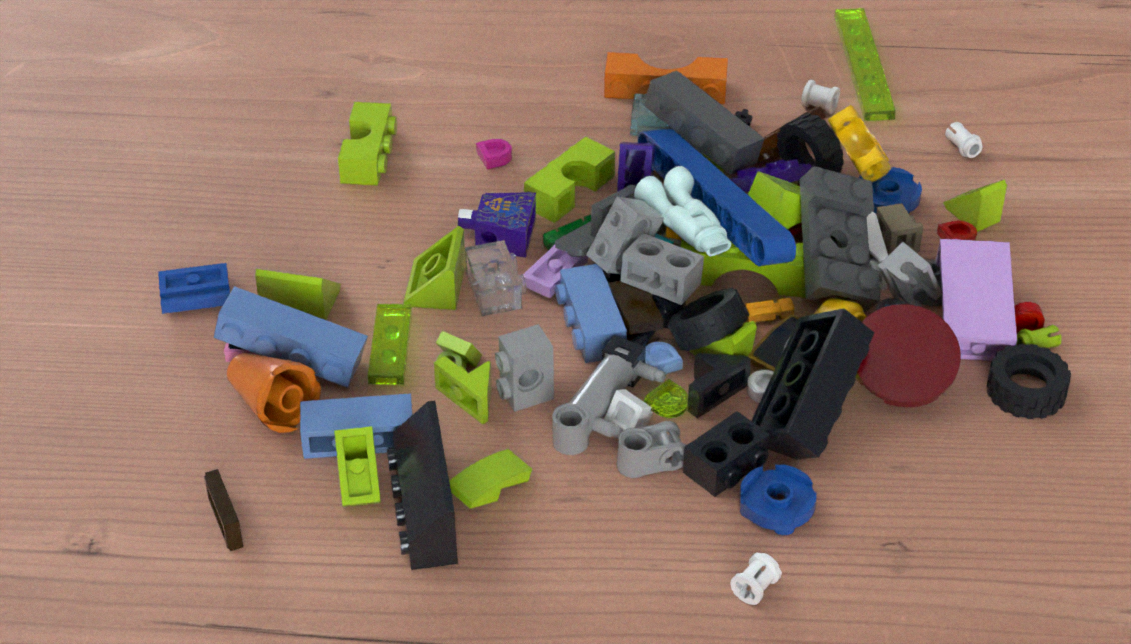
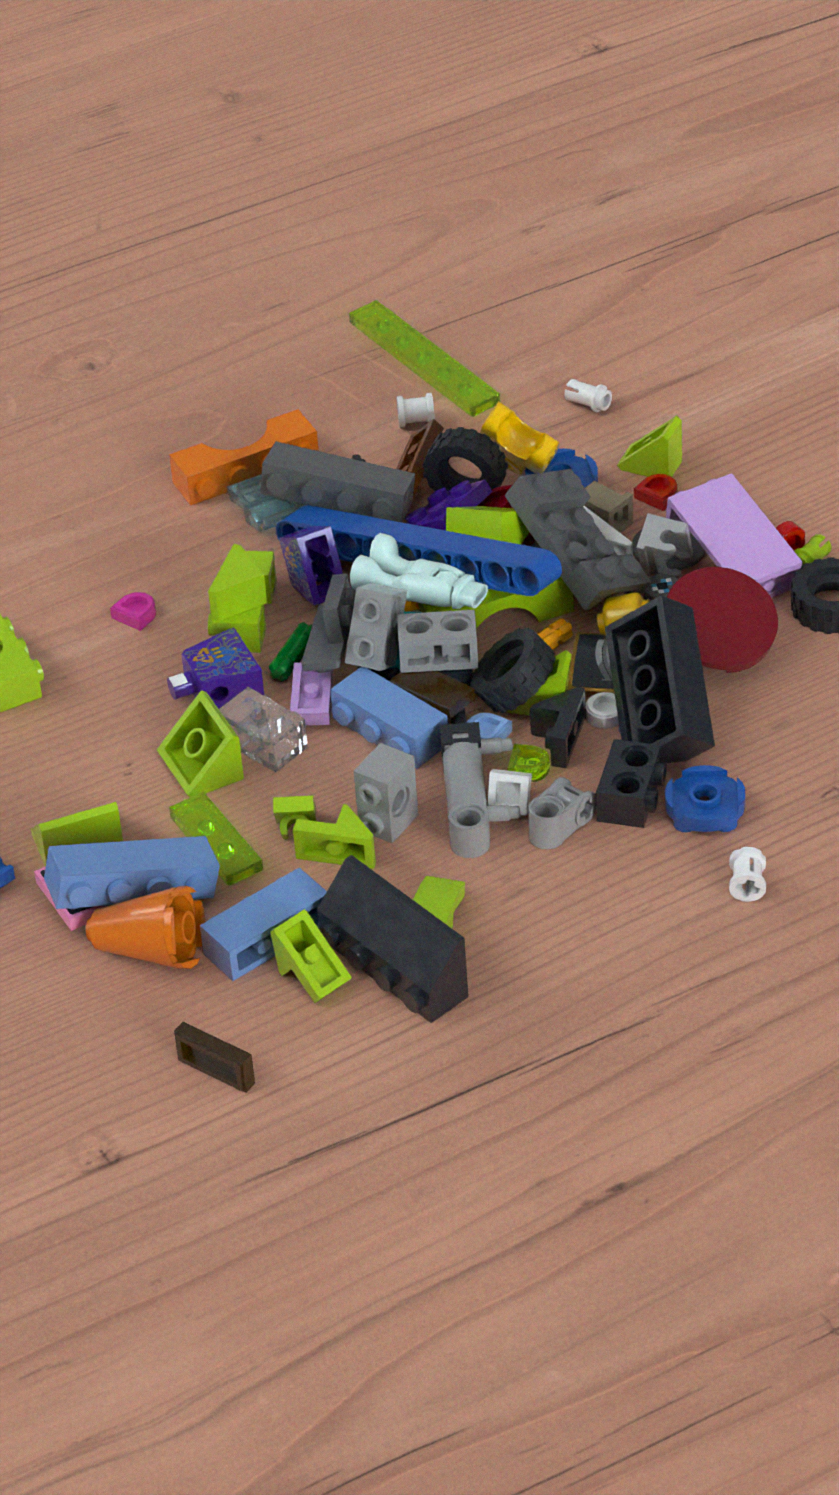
camera: 30 degrees left, 0 degrees up
none -> lime slope [208,544,267,621]

